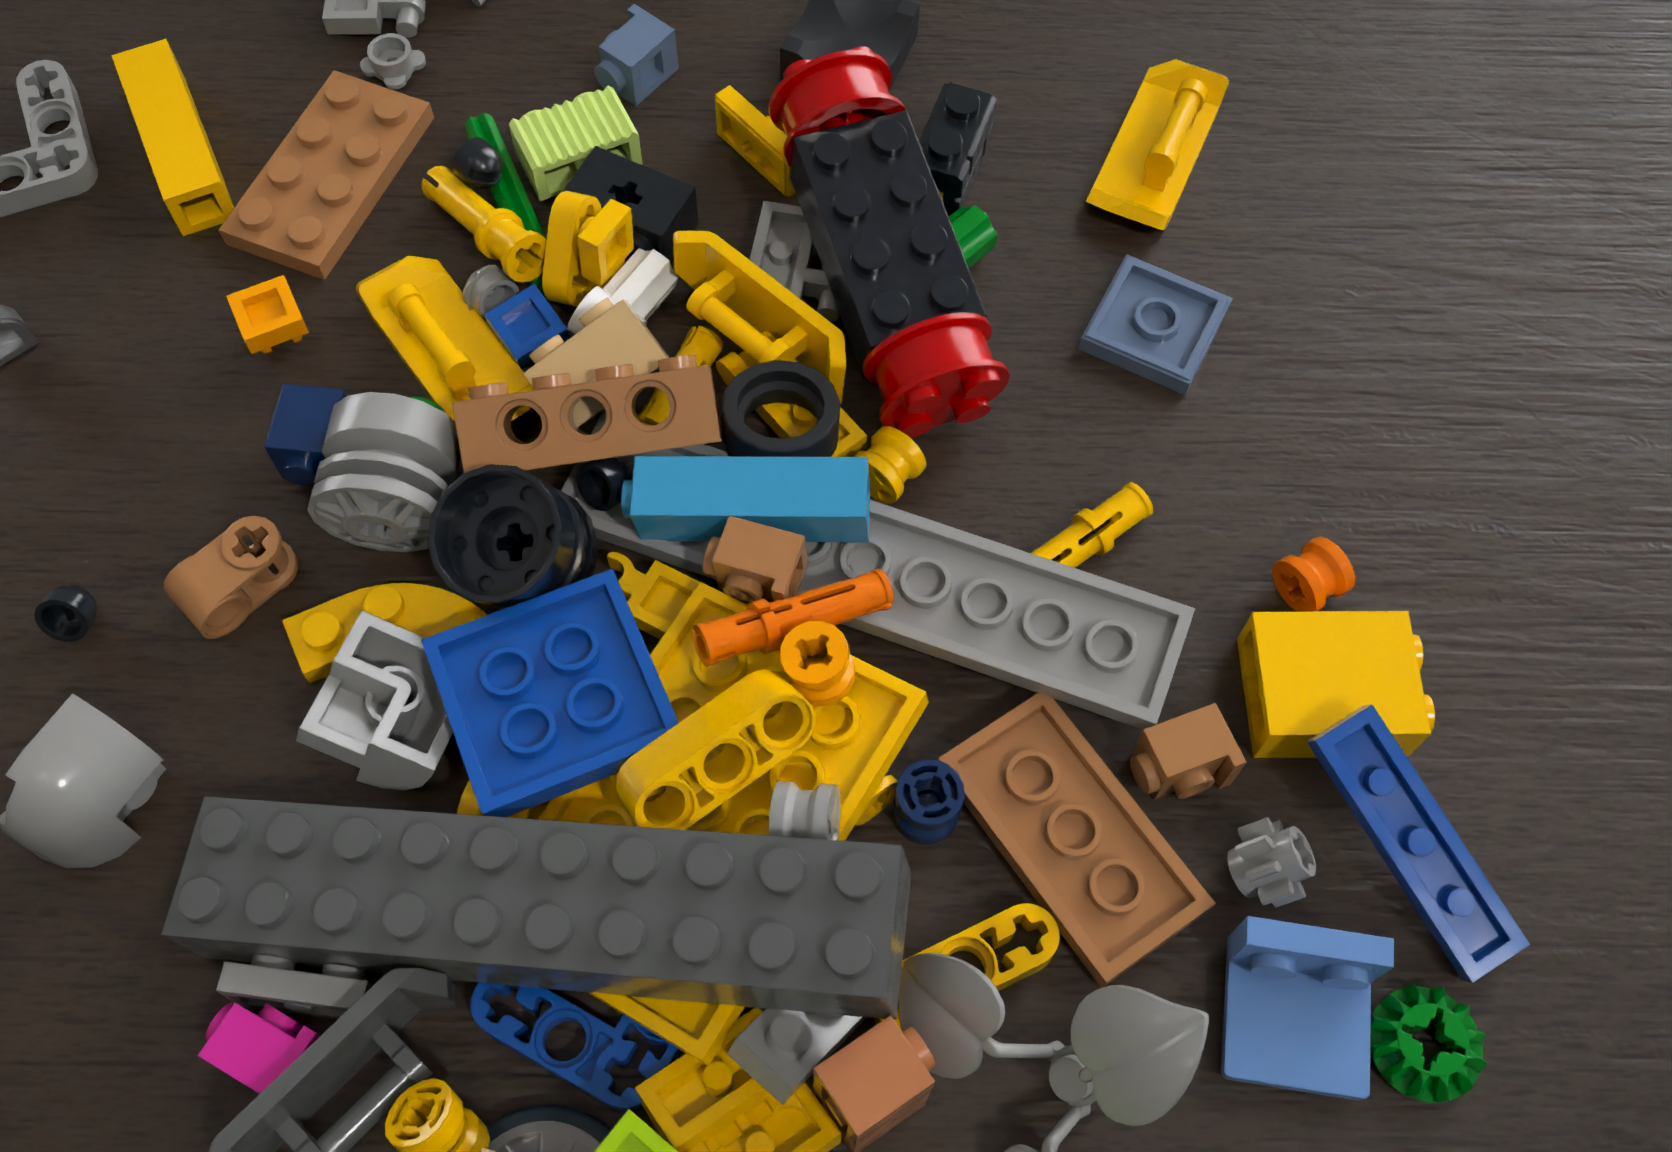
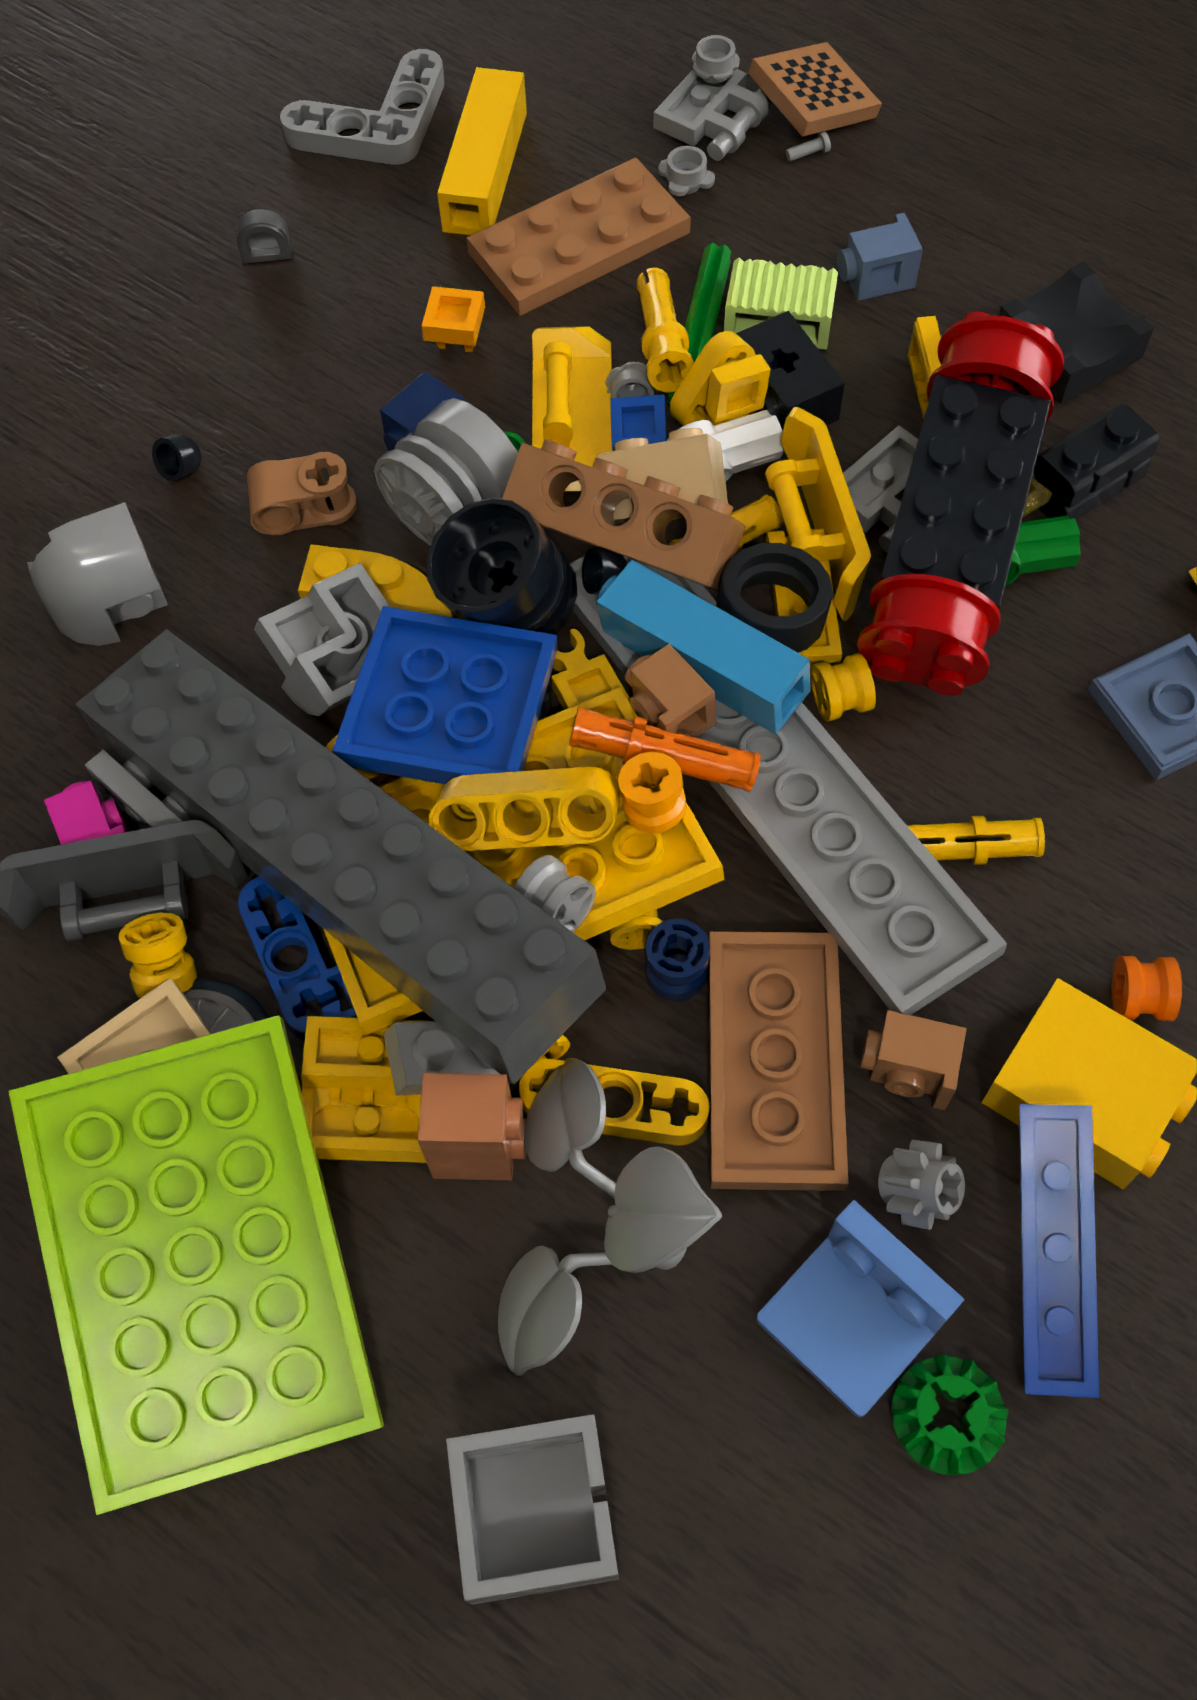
camera: 40 degrees right, 0 degrees up
black hinge [452,137,504,189] -> none

